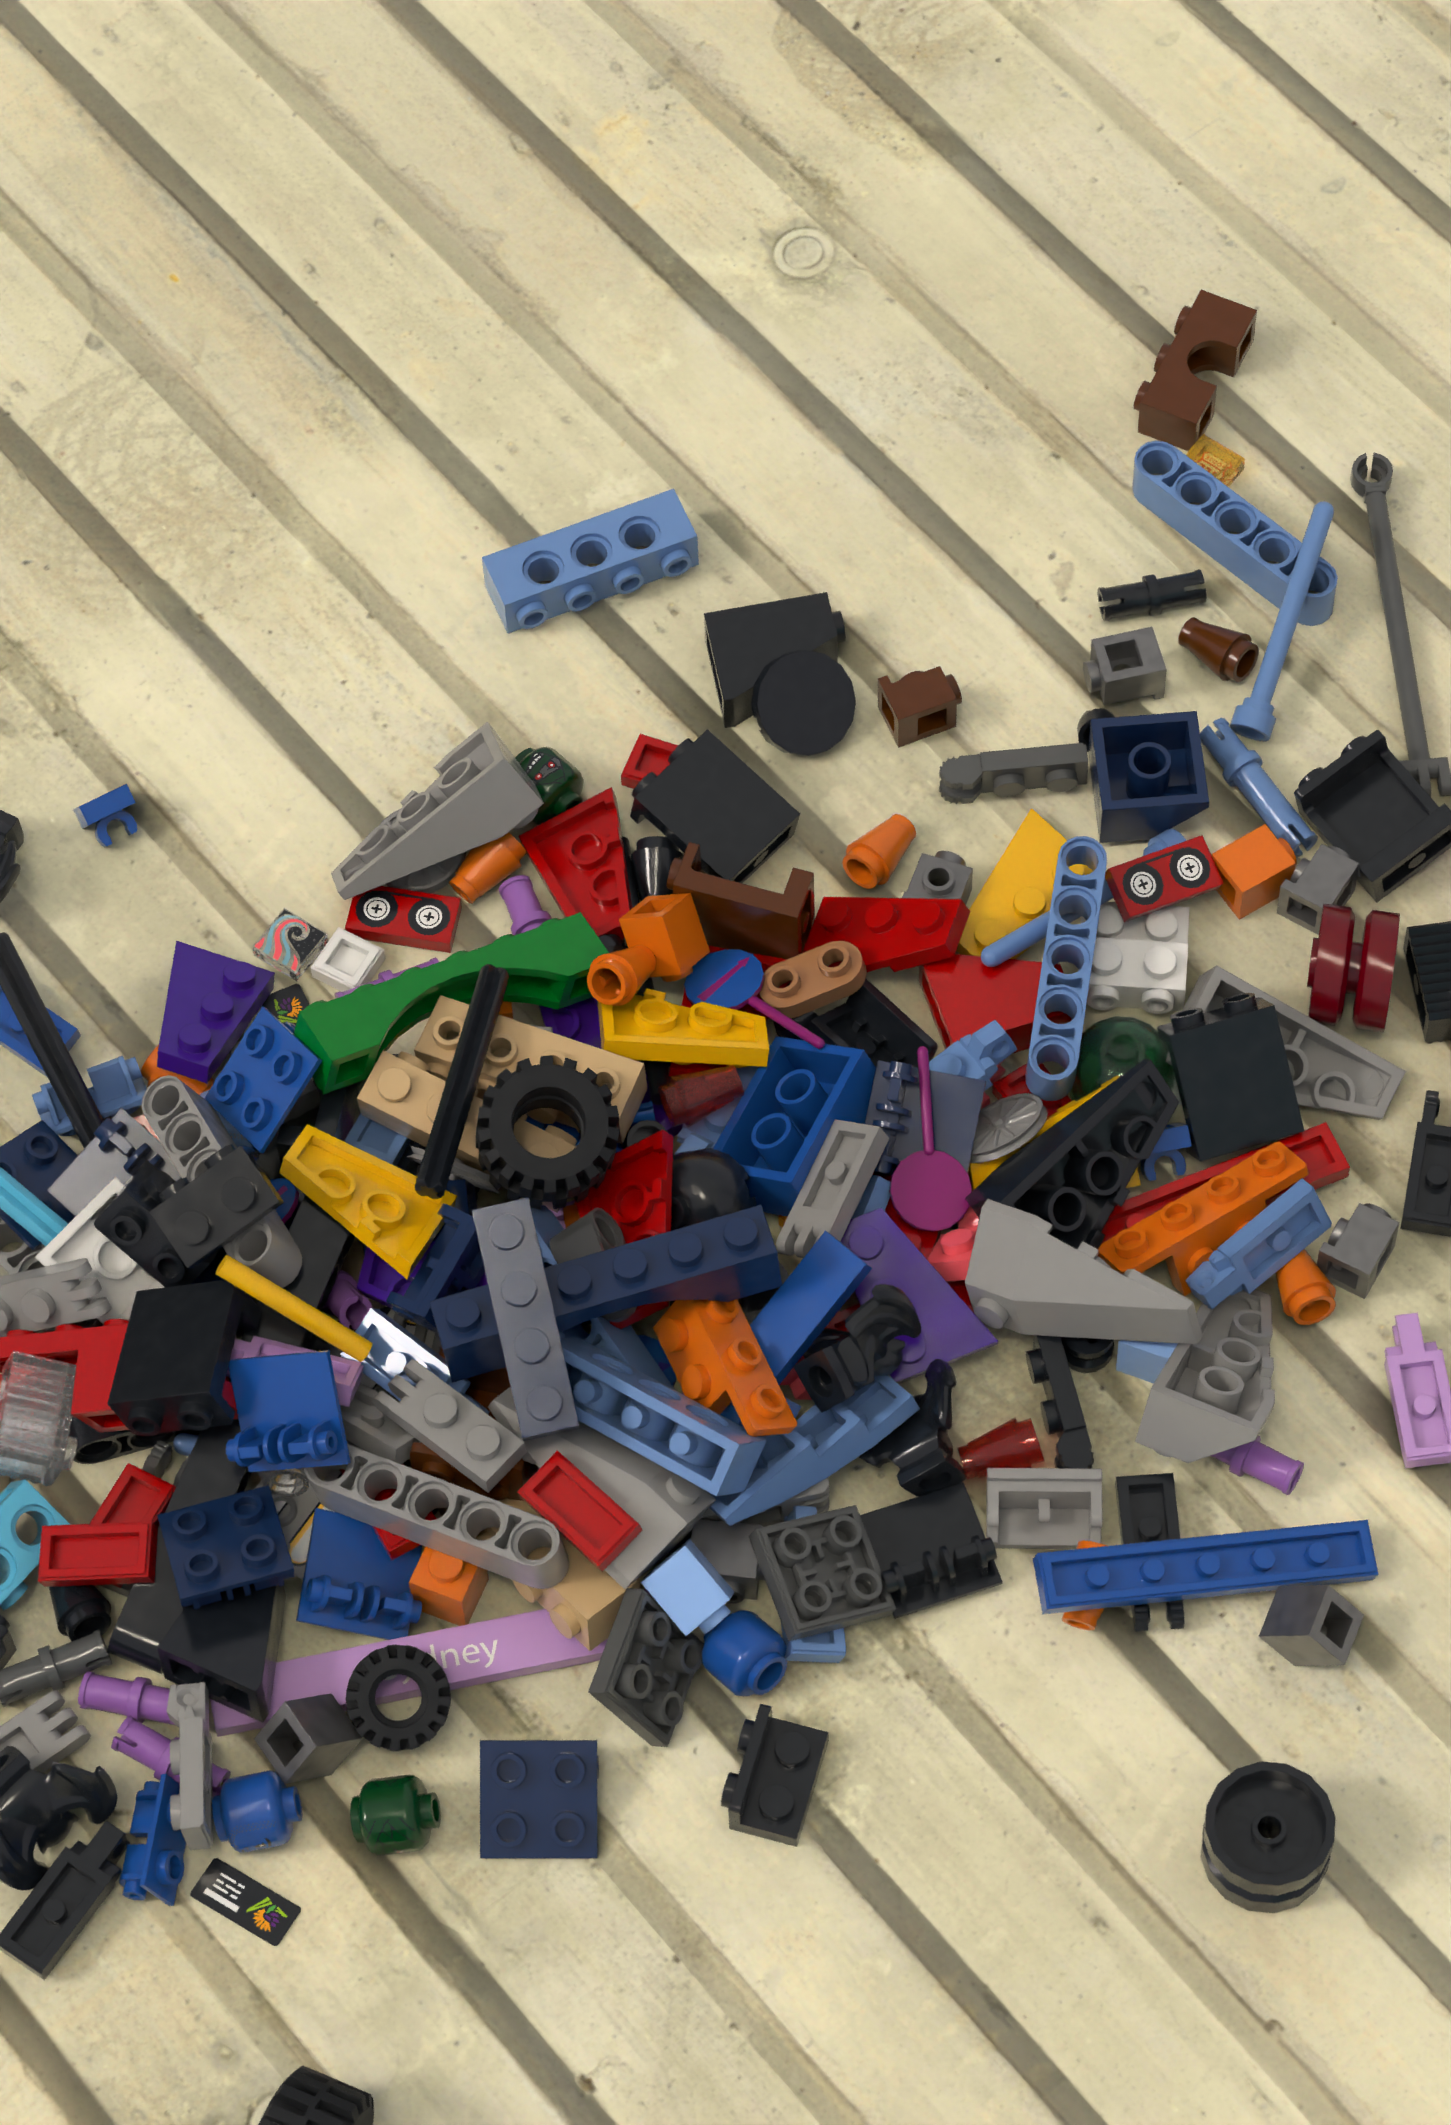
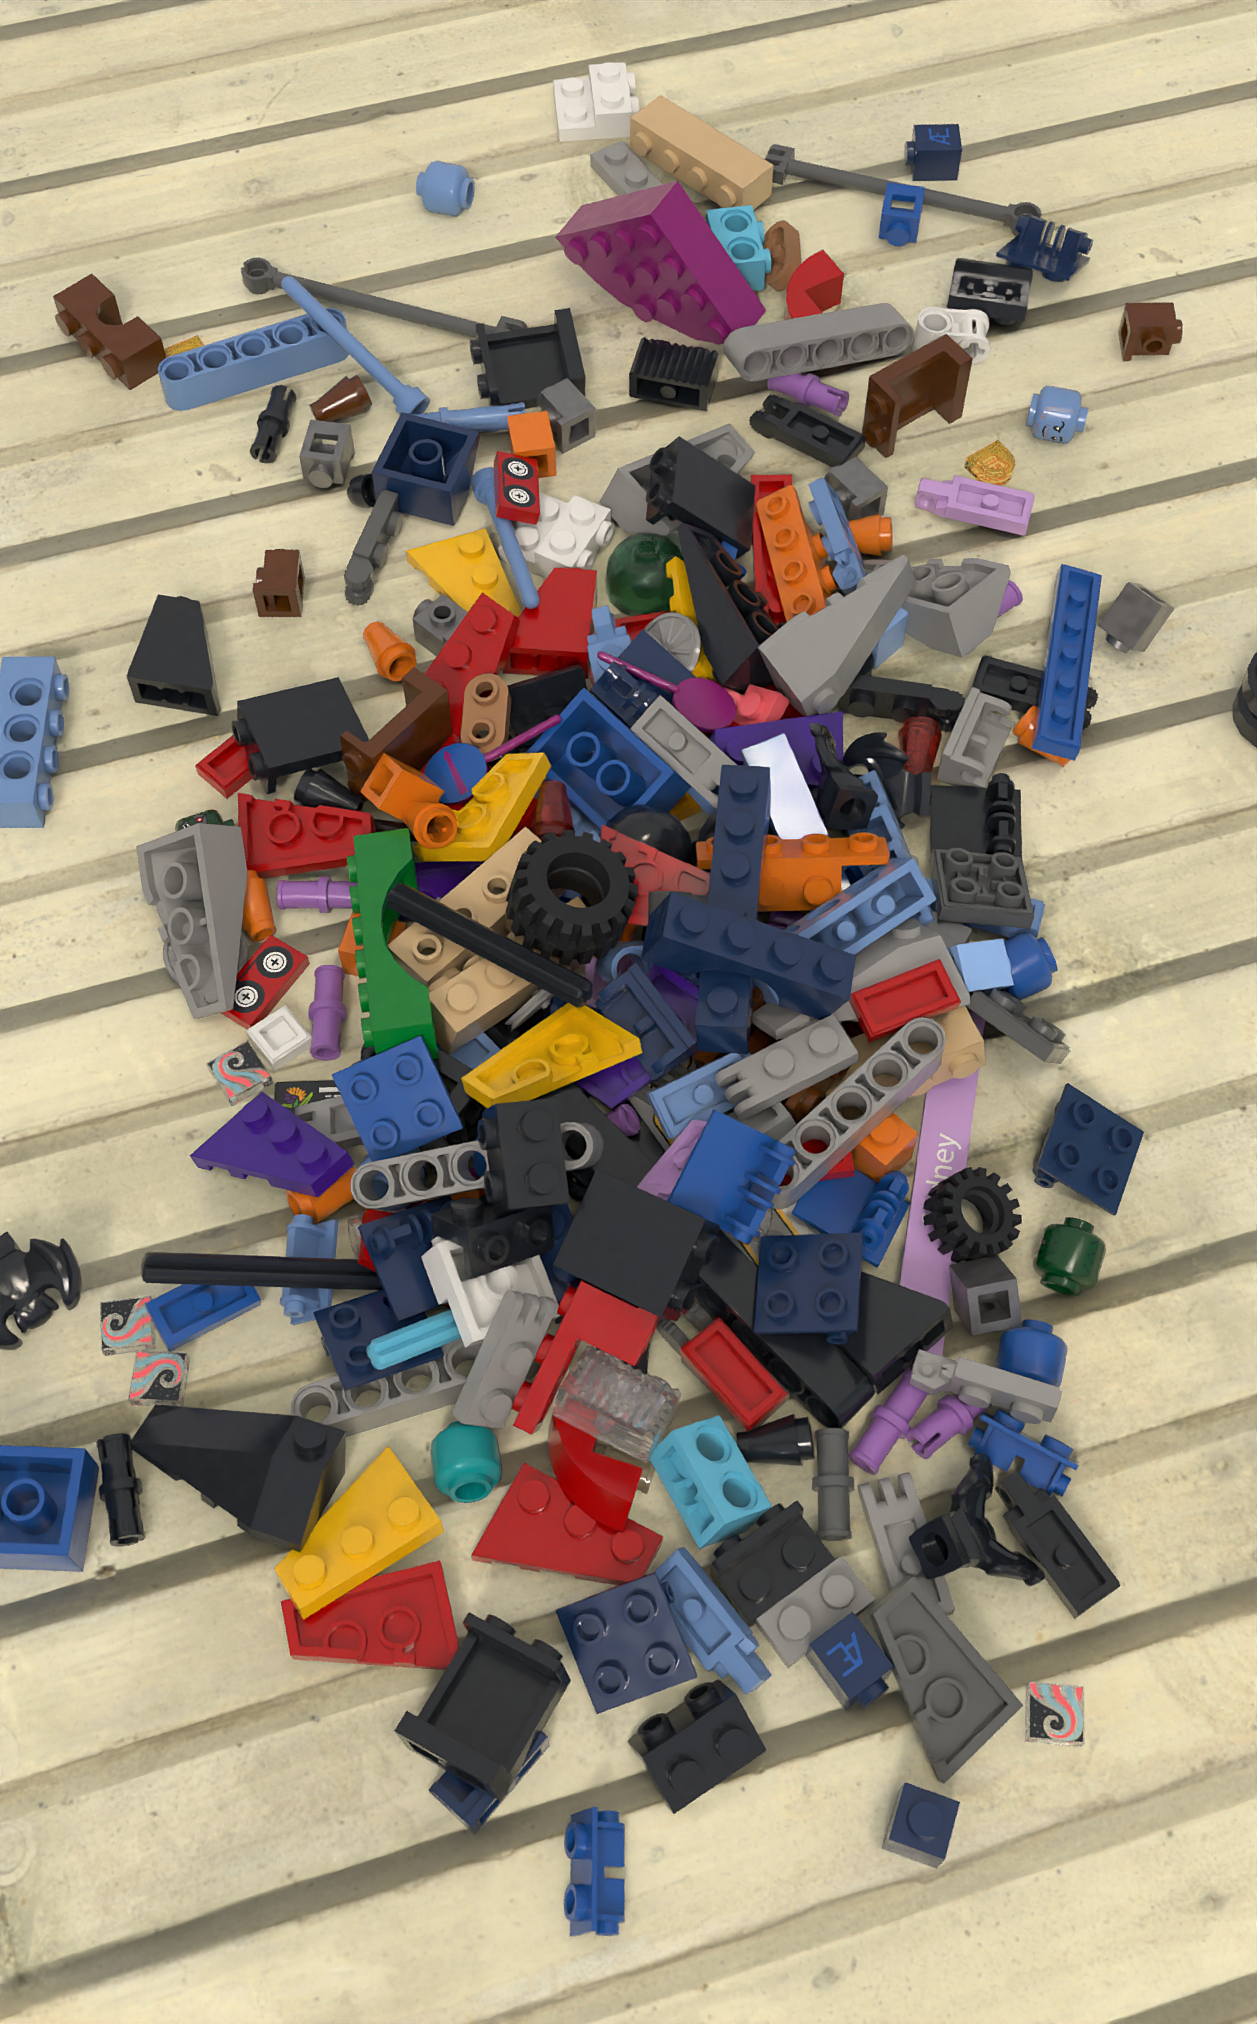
camera: 70 degrees left, 0 degrees up
red tile [38,1521,158,1587] -> none
blue tile [73,784,137,847] -> none
black sticker [190,1858,301,1946] -> none
yellow bar [215,1255,373,1362] -> none
black bracket [721,1704,829,1847] -> none
black tile [751,650,856,756] -> none
medium blue beam [1025,836,1107,1101] -> none
dark red wheel [1307,903,1400,1032] -> none

